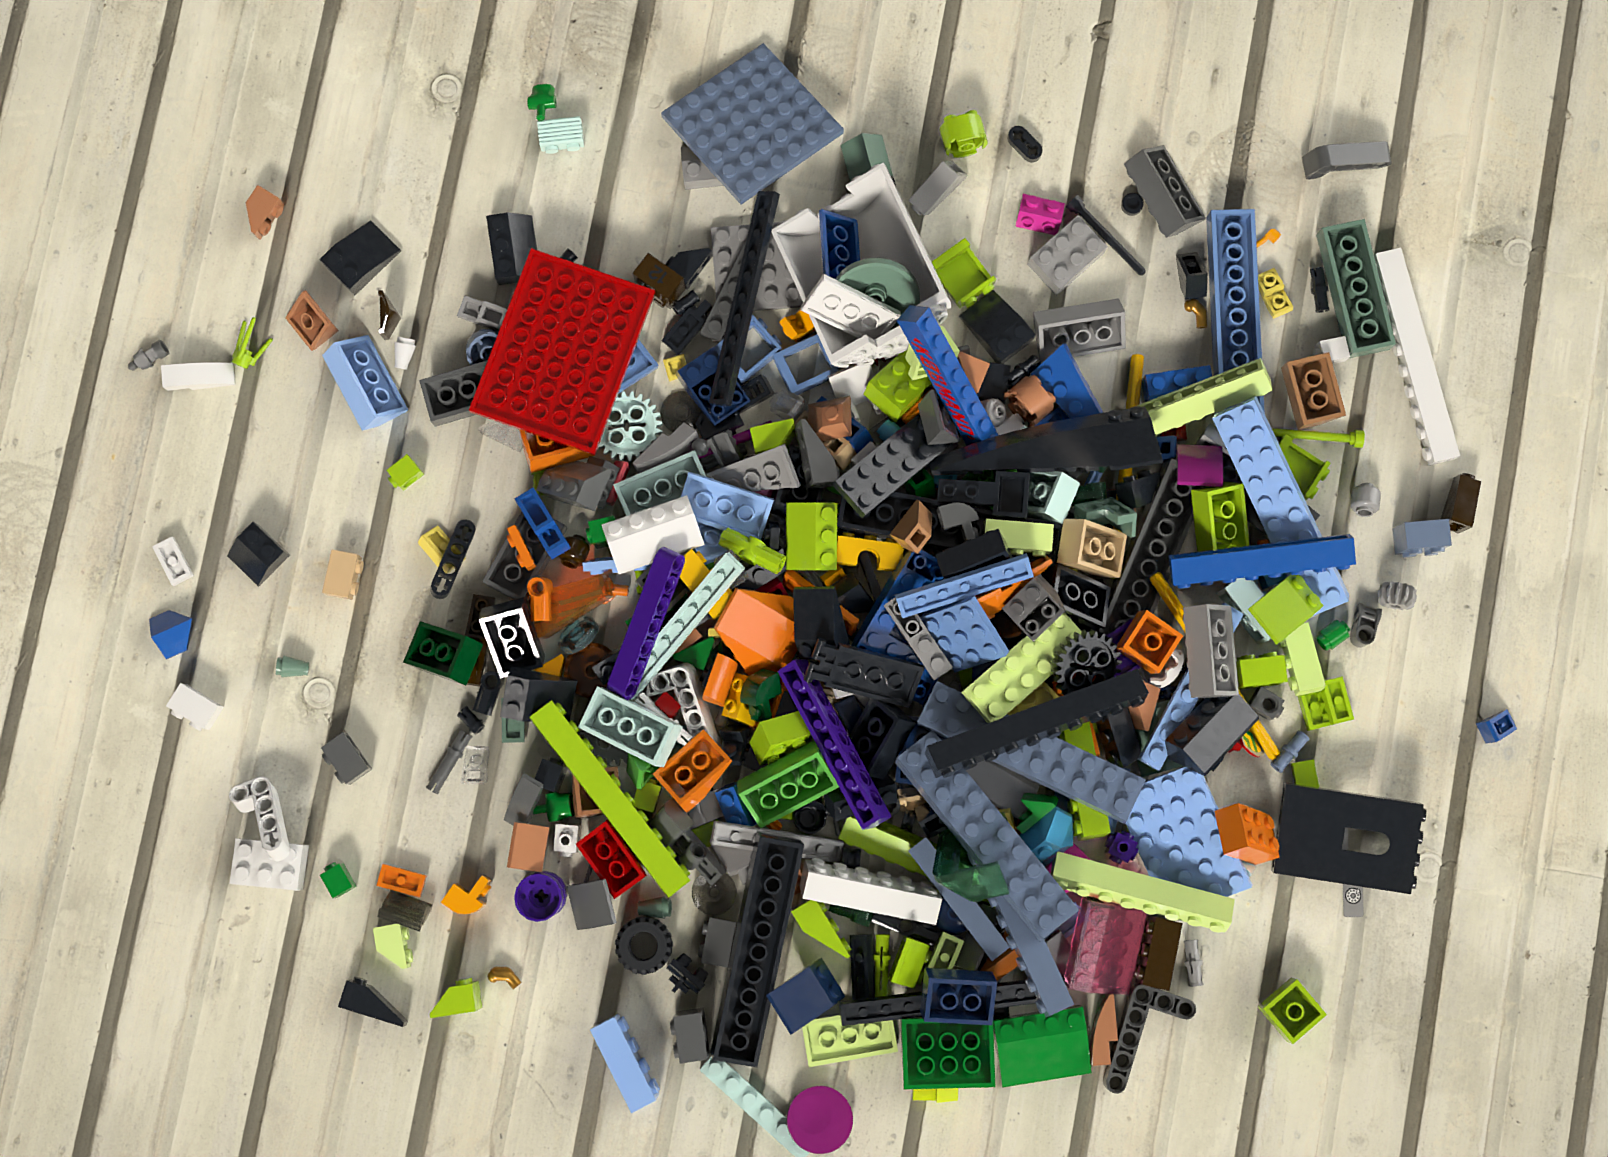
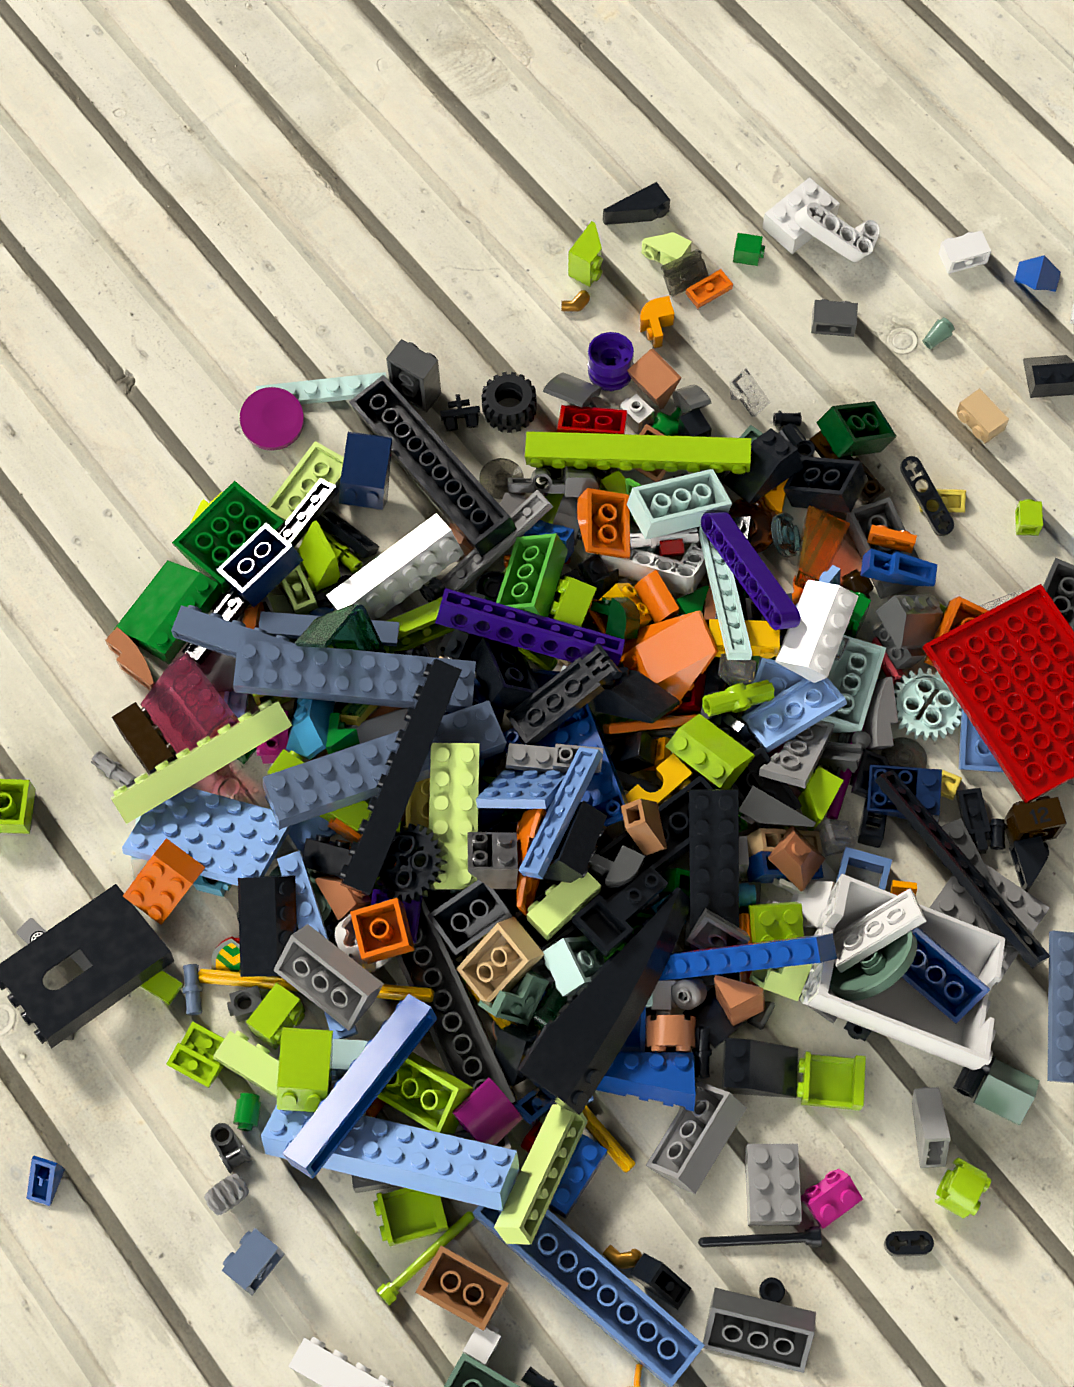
camera: 135 degrees right, 15 degrees down
dark grey pin [426,729,473,794] -> none
orange piece [527,577,554,621] -> none
light blue brick [590,1014,660,1113] -> none
sand green cone [638,896,672,919] -> none
dark grey brick [698,917,737,968] -> none
medium blue window [714,315,782,385] -> none
lime slope [791,900,851,958] -> none
dark grey beam [1103,983,1196,1094] -> none
dark purple brick [1104,830,1139,865] -> none
light yellow slope [1258,268,1293,319] -> none
light grey head [1351,483,1381,517] -> none
dark brown slope [1440,473,1481,534] -> none

